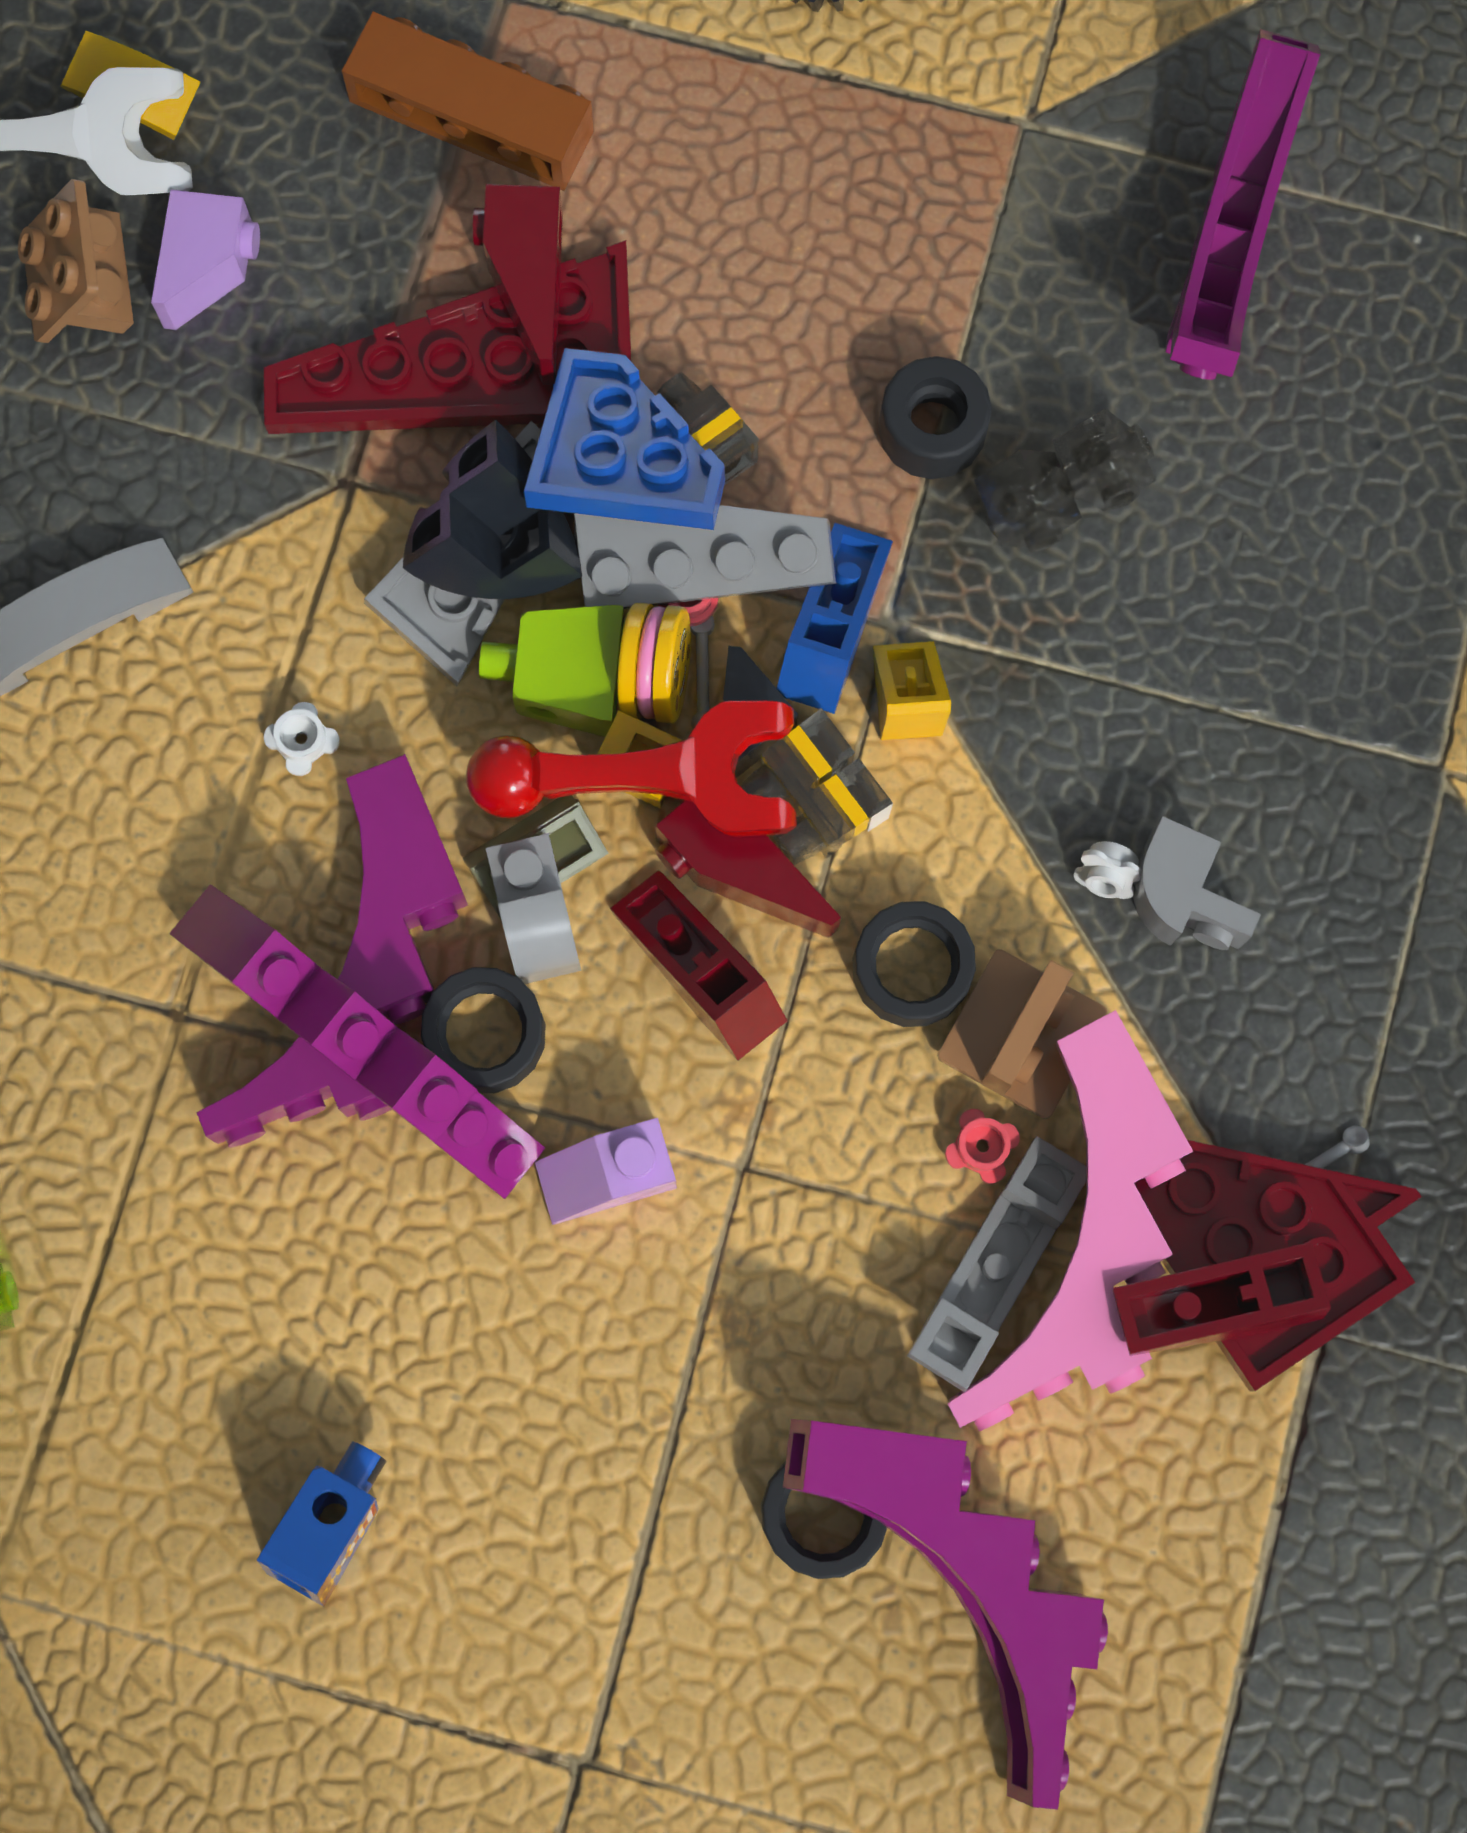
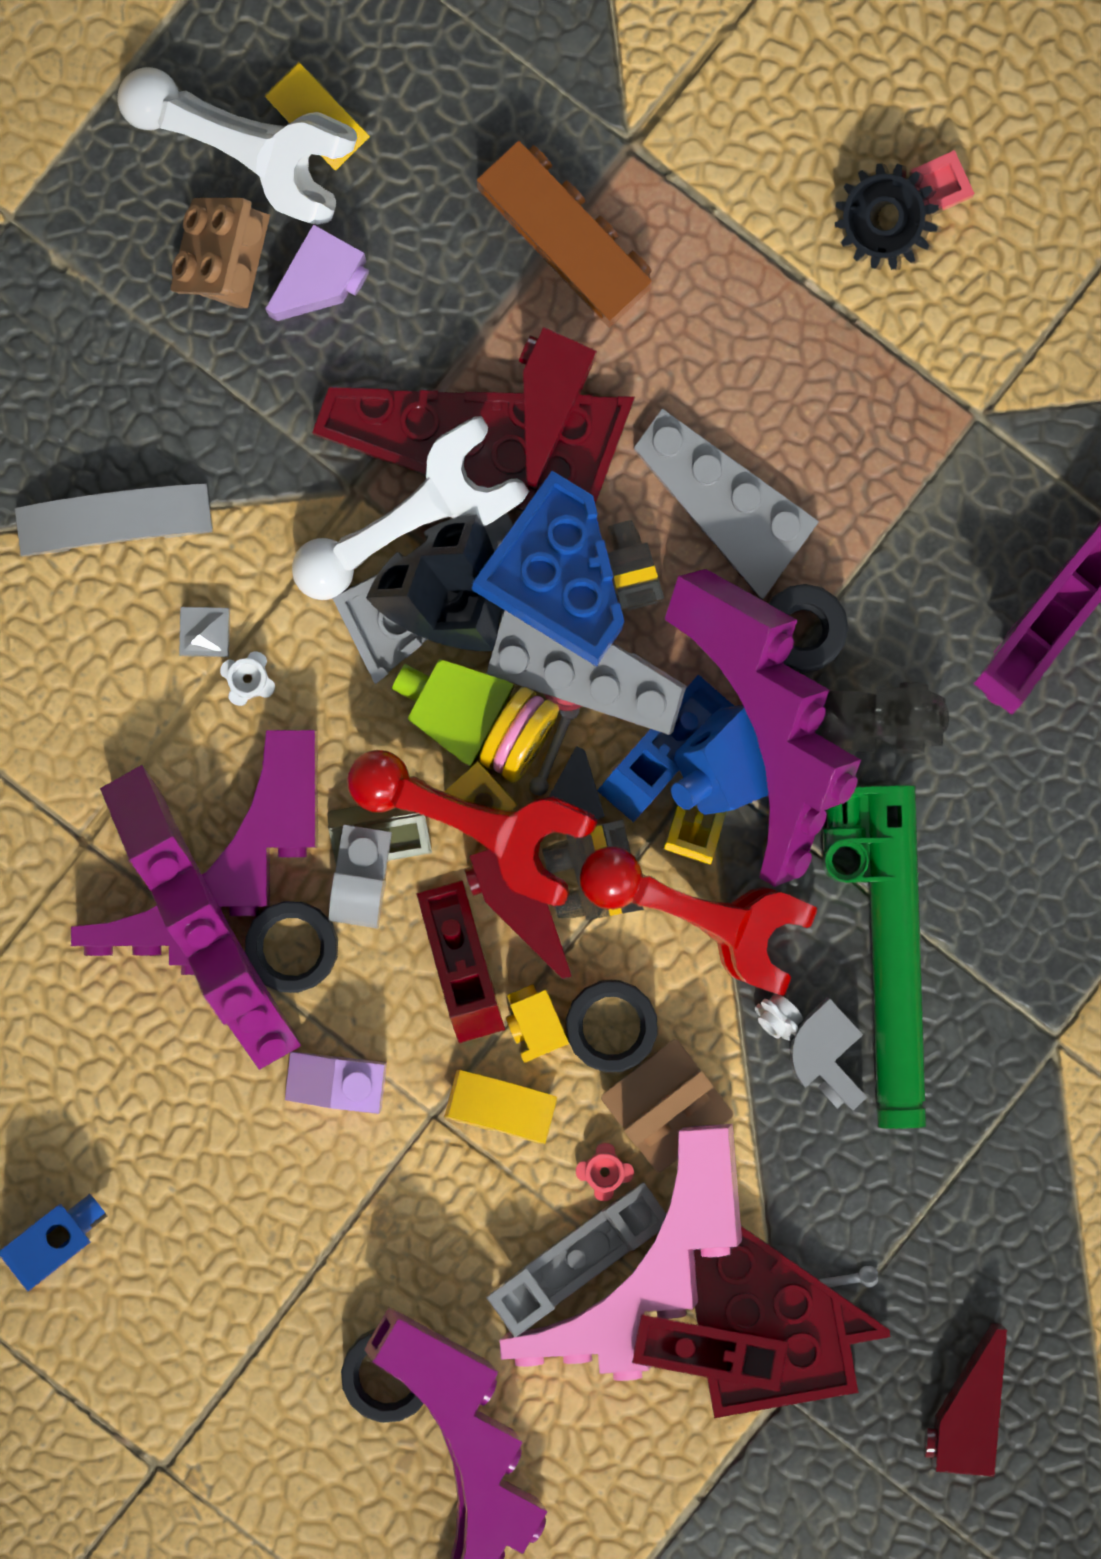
camera: 25 degrees right, 10 degrees up
none -> light grey tile [179,607,230,657]
none -> white piece [292,416,529,600]
none -> yellow slope [444,1070,557,1144]
none -> yellow brick [505,984,569,1063]
none -> red piece [580,846,818,996]
none -> light grey wing [634,409,819,600]
none -> magenta arch [665,569,861,887]
none -> blue torso [671,705,768,815]
none -> green piece [821,786,926,1129]

